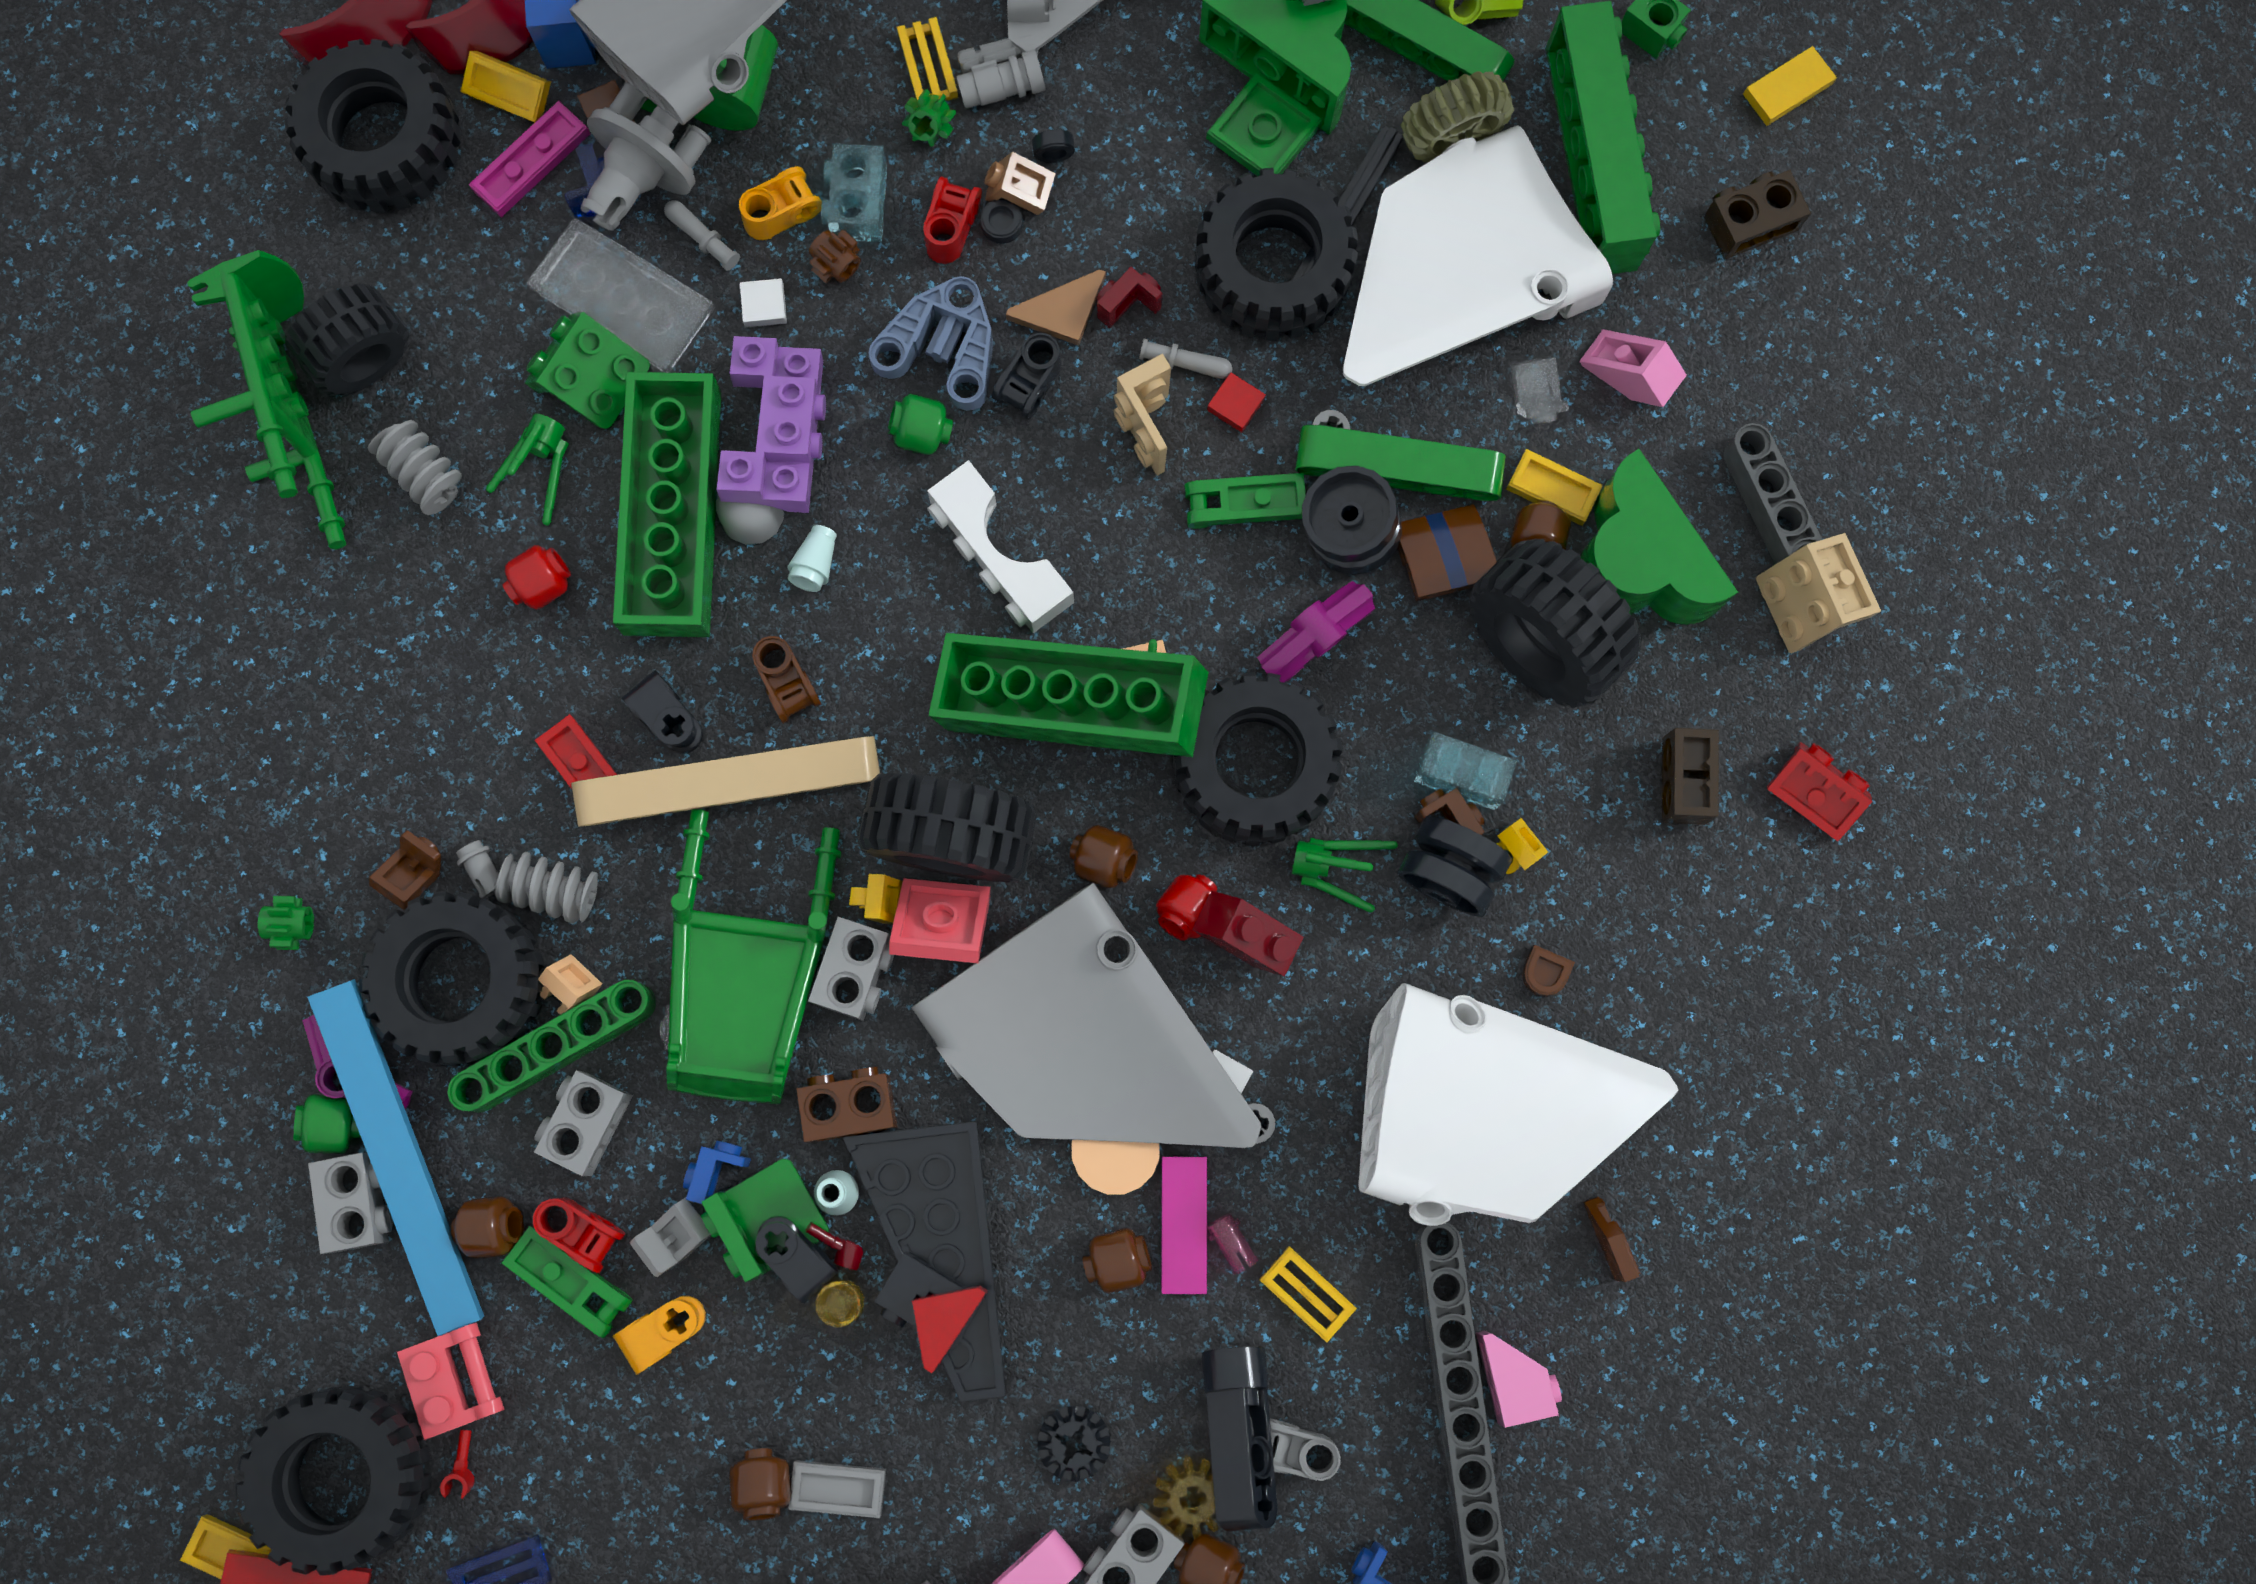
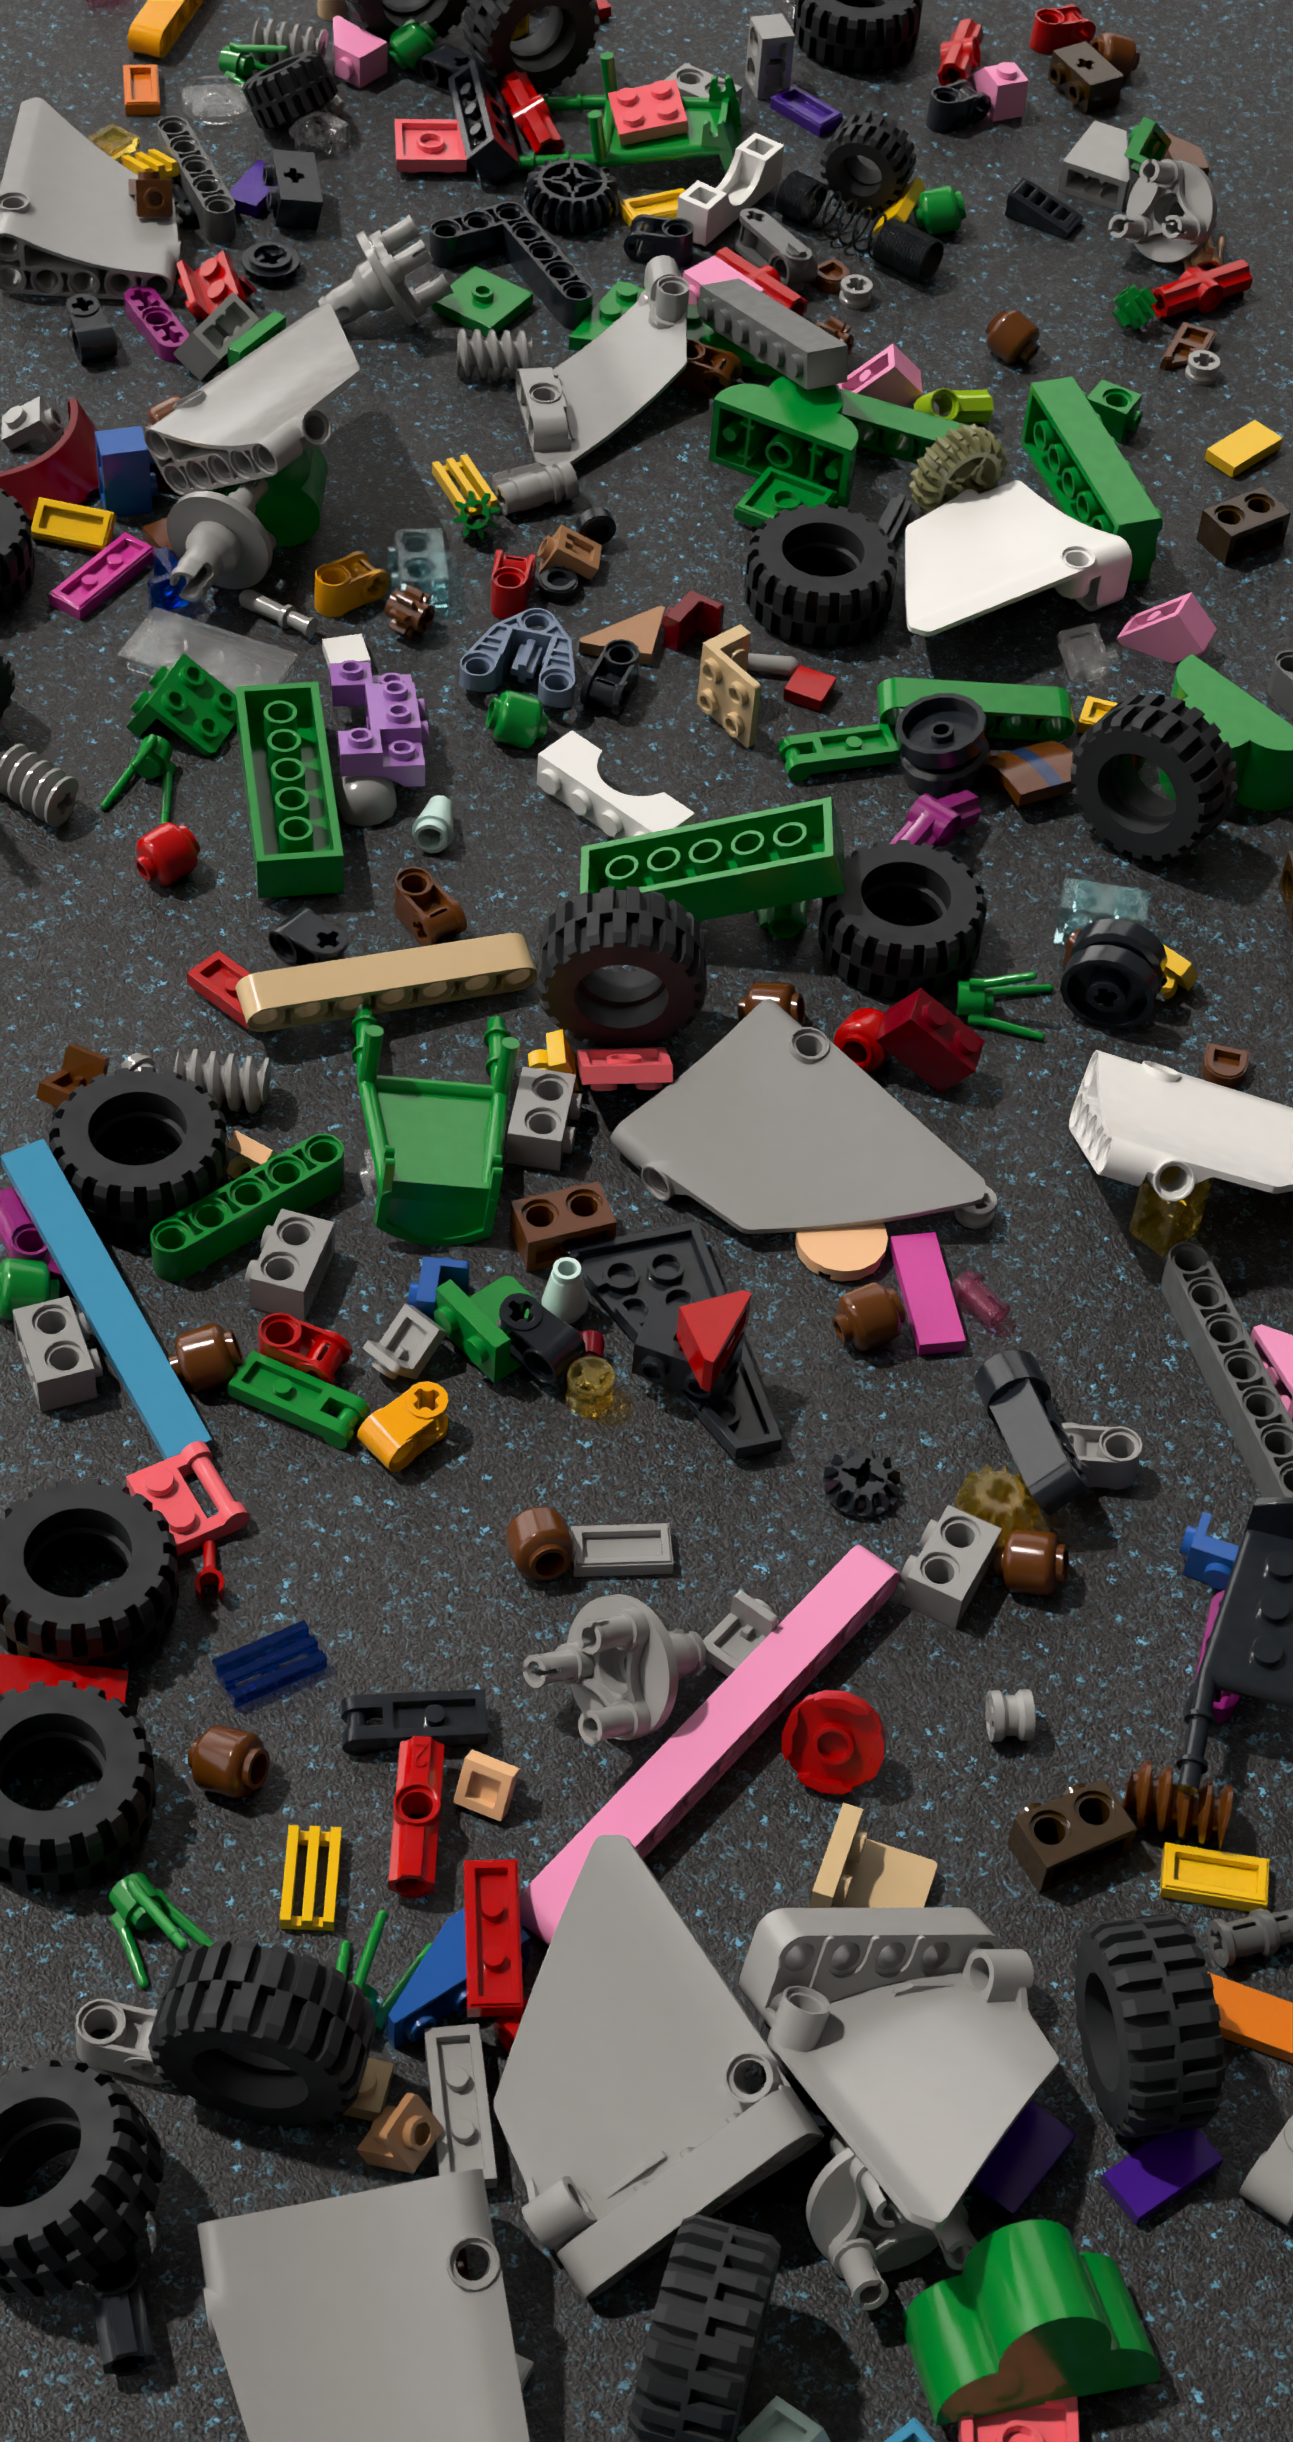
camera: 10 degrees left, 30 degrees down
yellow tile [1259,1246,1357,1342] -> none

